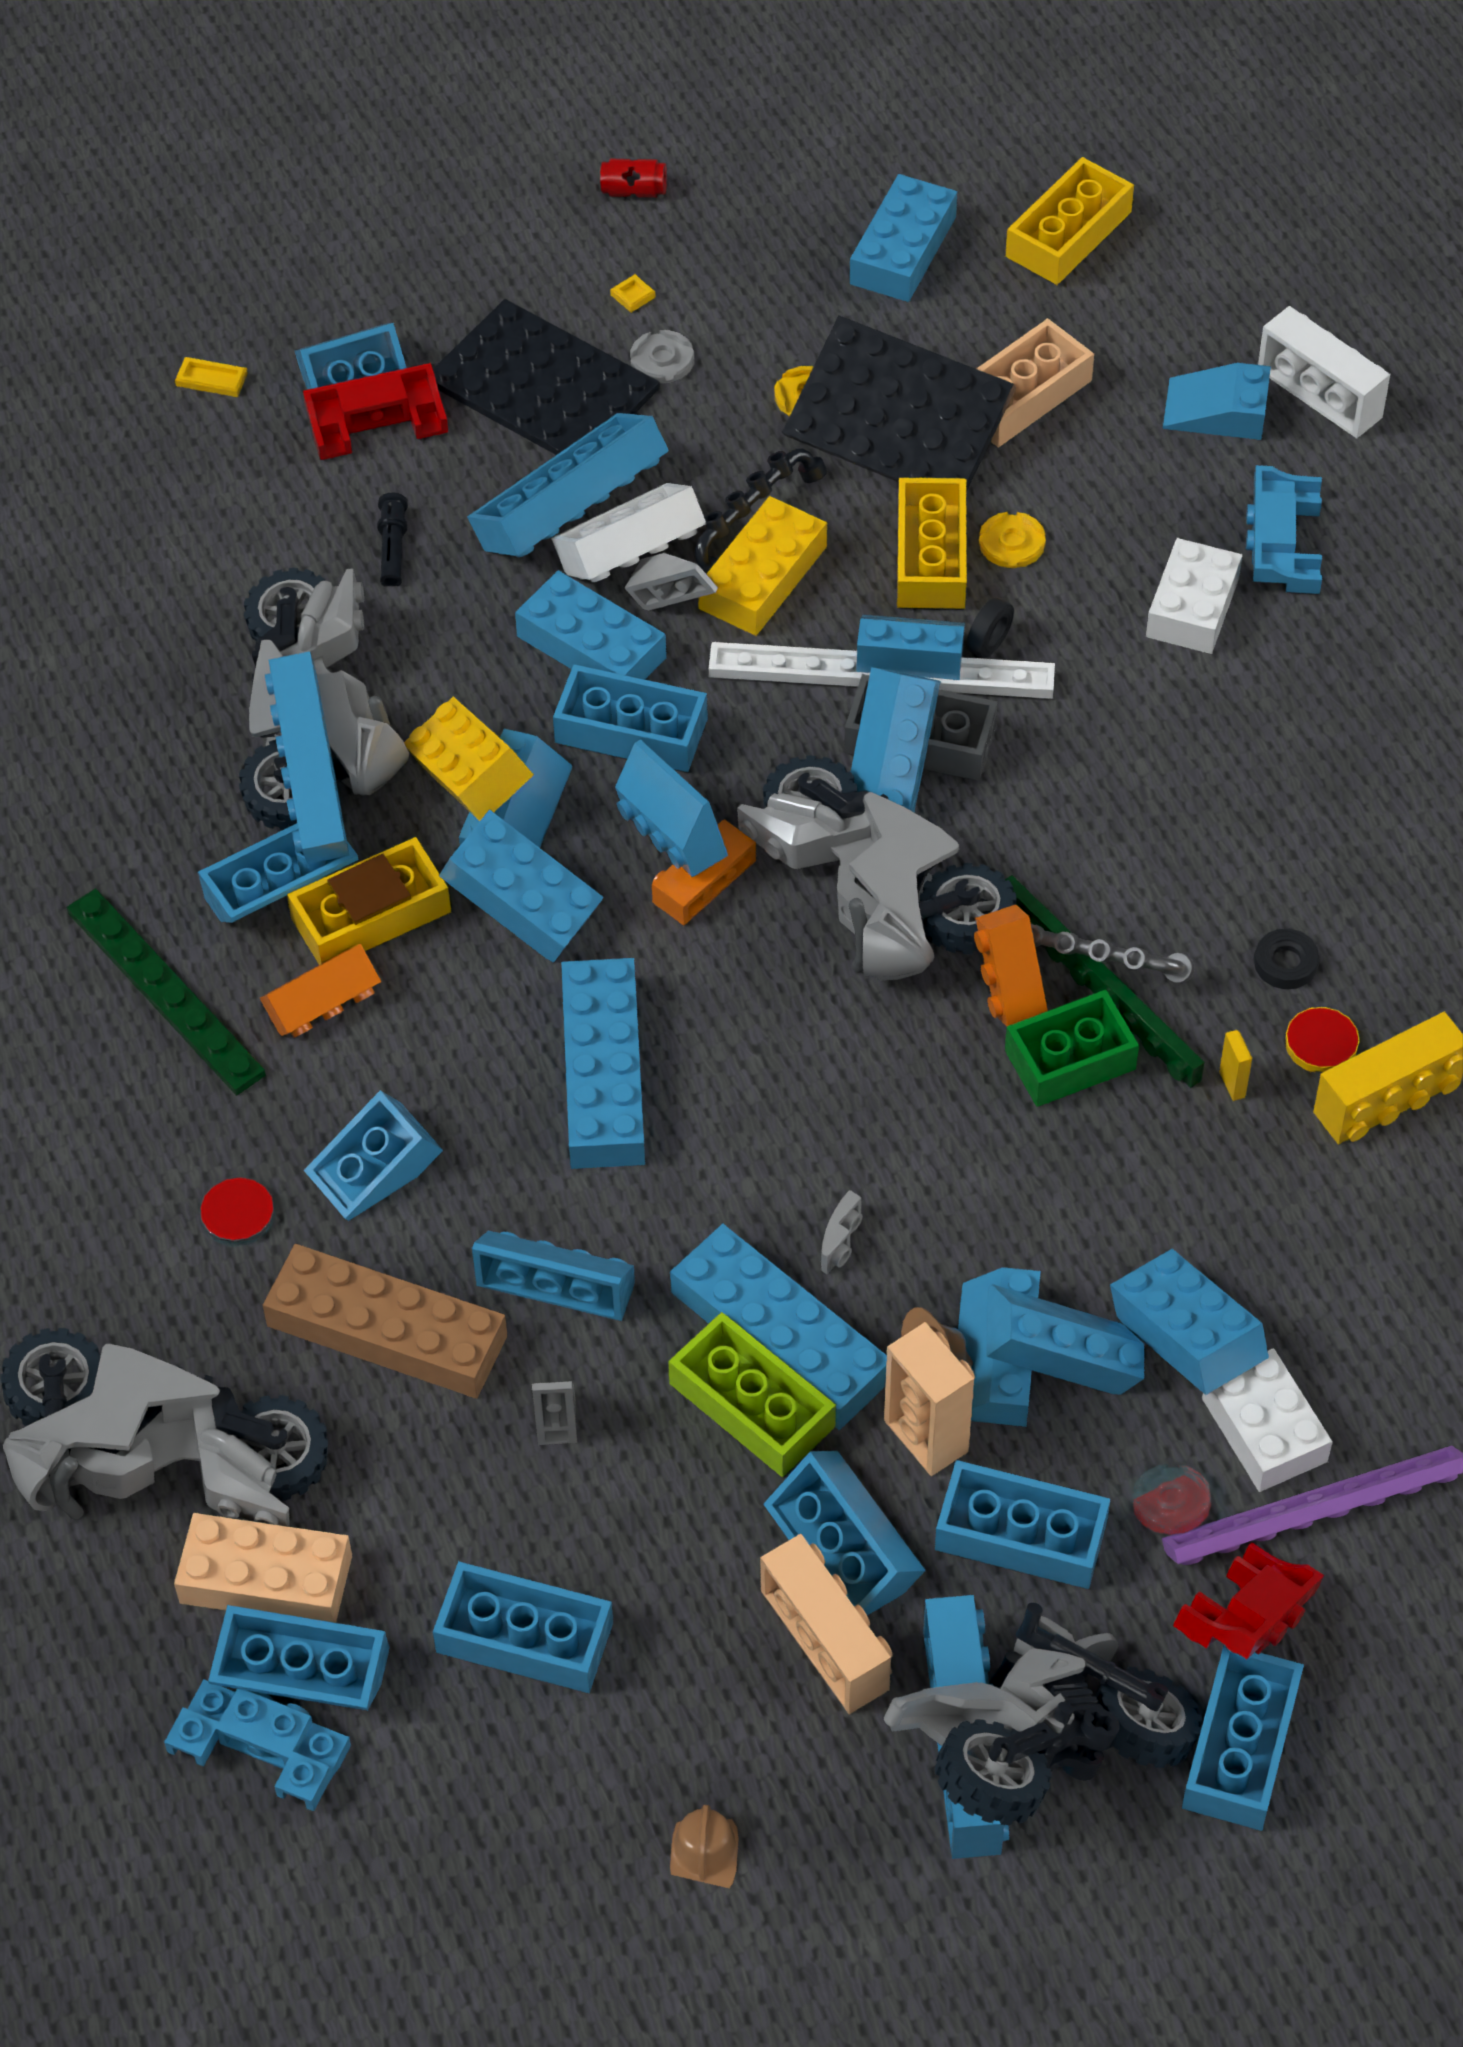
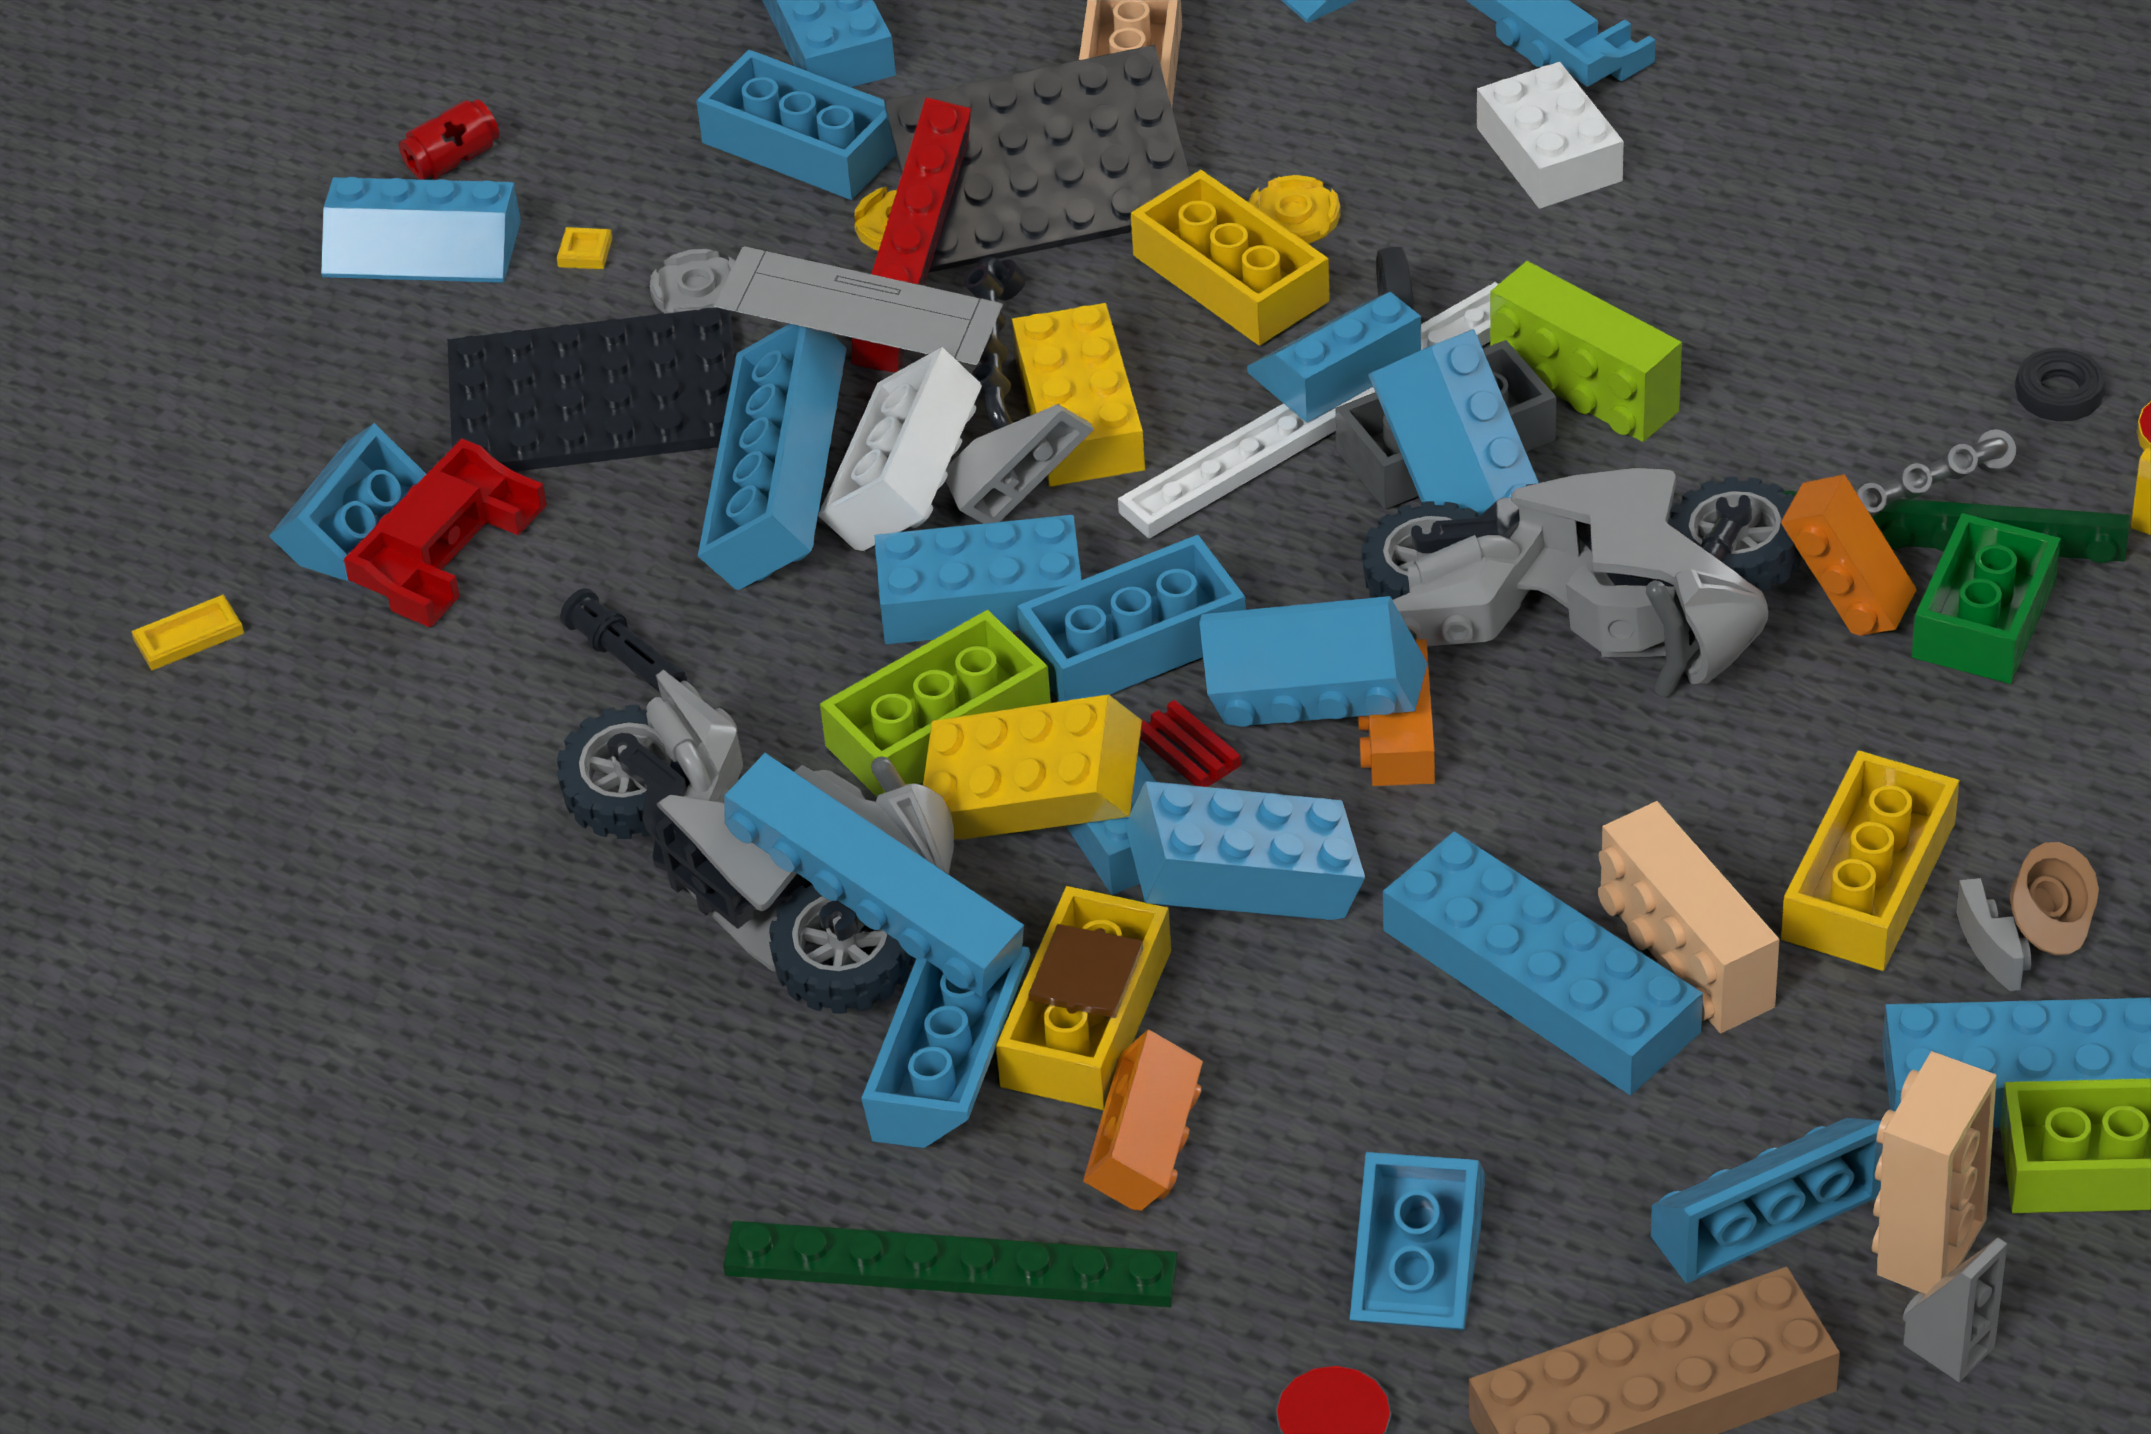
camera: 40 degrees left, 10 degrees down
none -> slope [321,177,521,283]
none -> dark azure brick [696,50,896,200]
none -> light grey sticker [714,246,1003,365]
none -> lime brick [820,610,1051,797]
none -> red brick [851,97,971,373]
none -> red tile [1139,699,1241,787]
none -> lime brick [1490,261,1682,442]
none -> light nougat brick [1598,801,1779,1034]
none -> yellow brick [1781,750,1959,971]
none -> light nougat brick [1872,1051,1997,1294]
none -> medium nougat piece [2010,842,2099,955]

